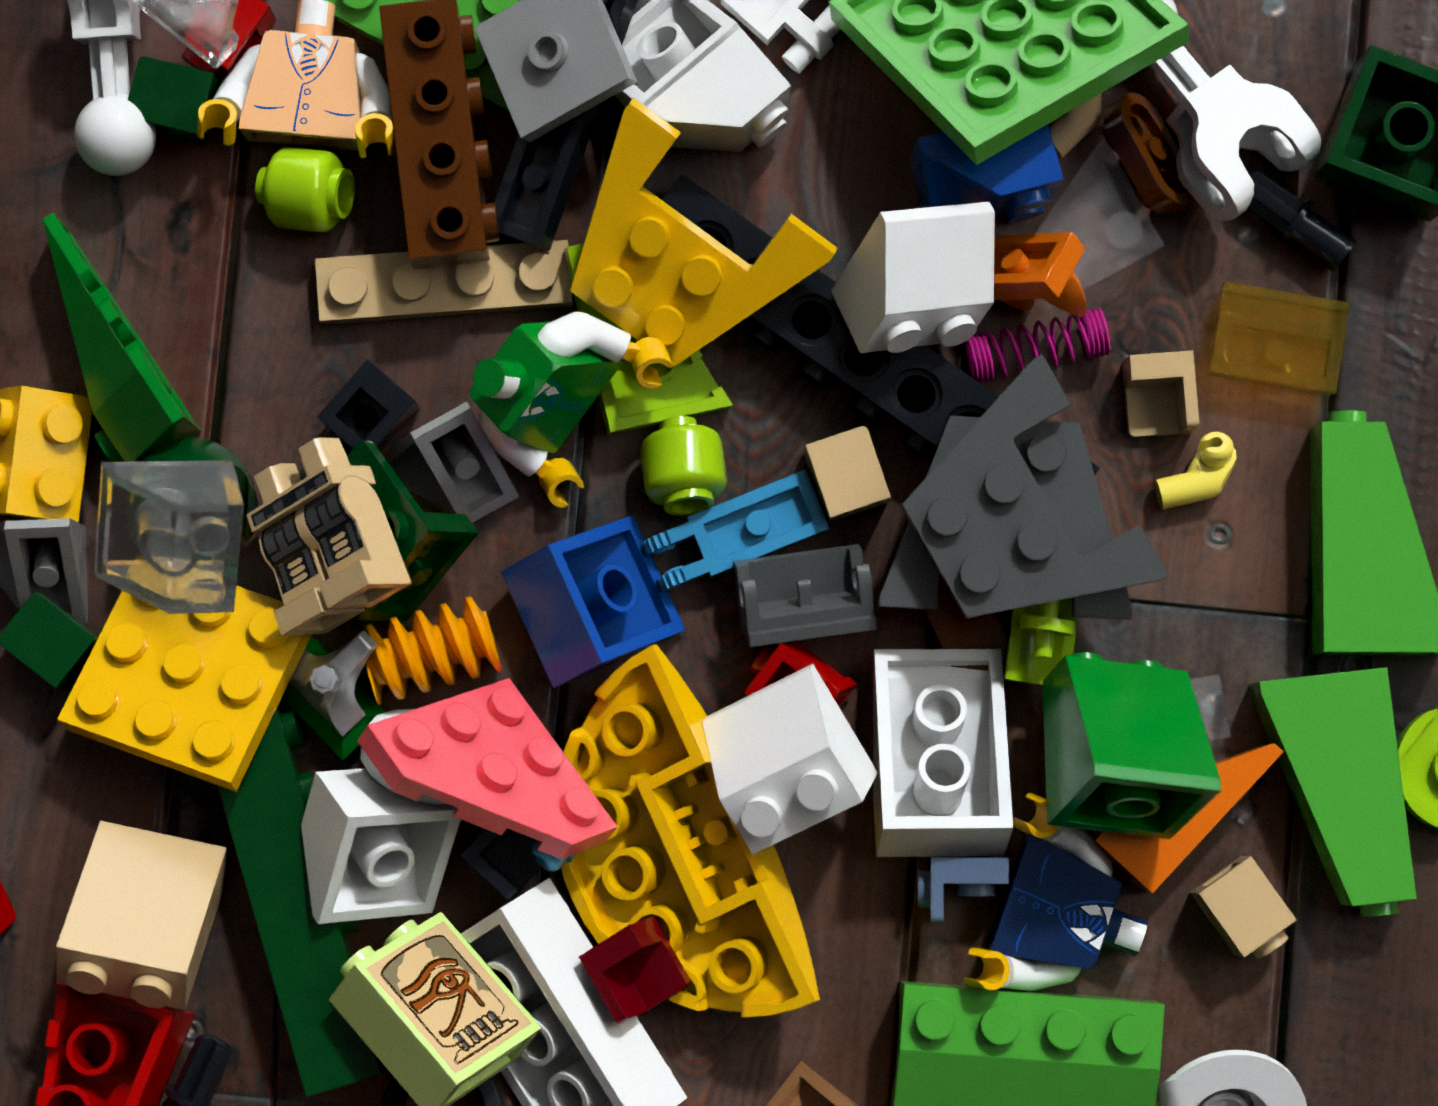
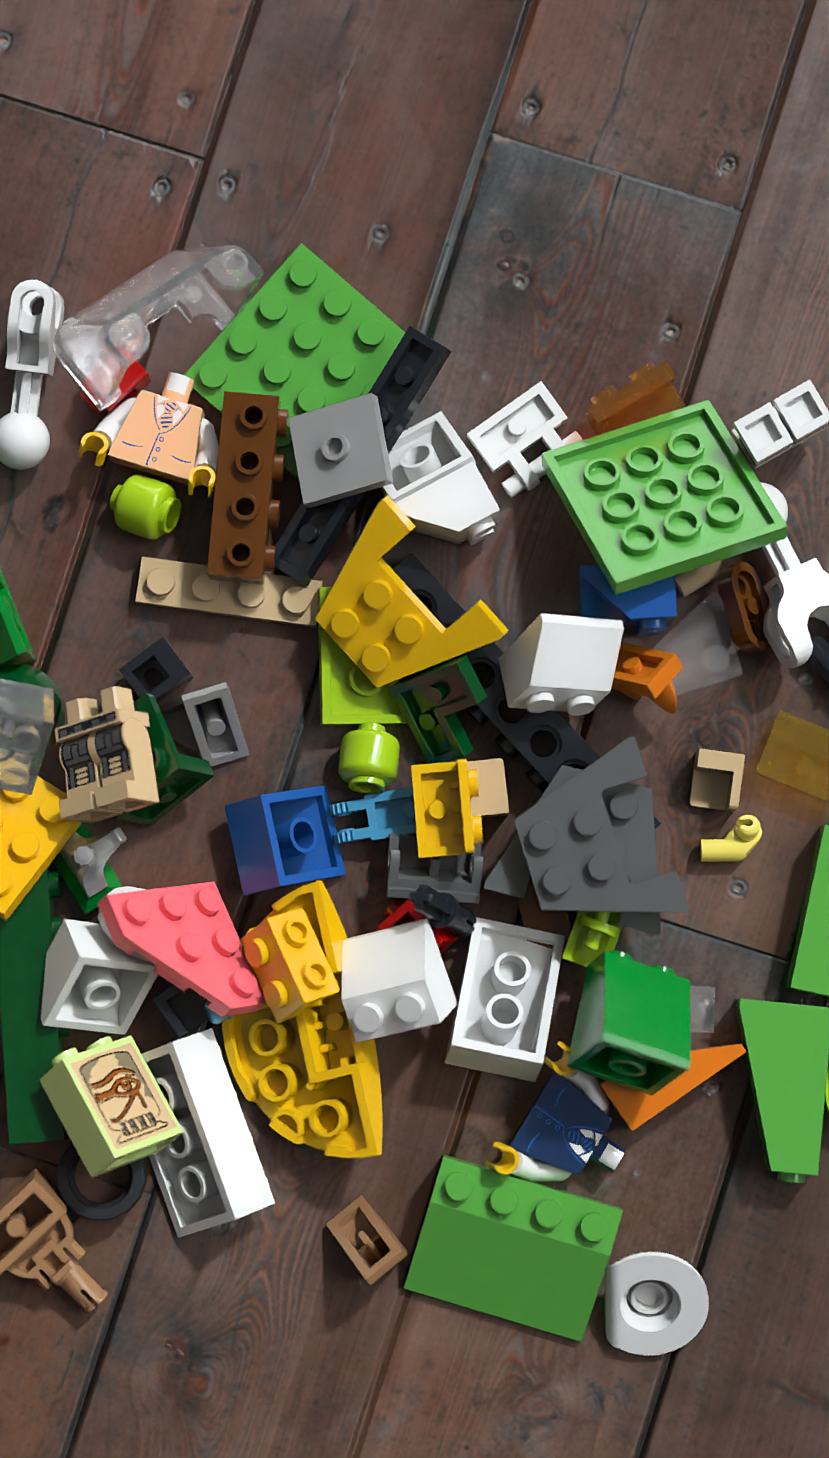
camera: 20 degrees right, 0 degrees up
dark green panel [128,56,220,147] -> none
light orange piece [364,596,502,706] -> none
torso [470,312,673,508] -> none
dark red panel [579,917,691,1024] -> none
sand blue bracket [918,856,1009,922] -> none
dark pink piece [964,307,1111,384] -> none
tan brick [1190,856,1297,960] -> none
none -> yellow bracket [240,908,339,1023]
none -> dark green plate [390,656,487,764]
none -> black axle [409,884,476,938]
none -> yellow bracket [411,759,483,859]

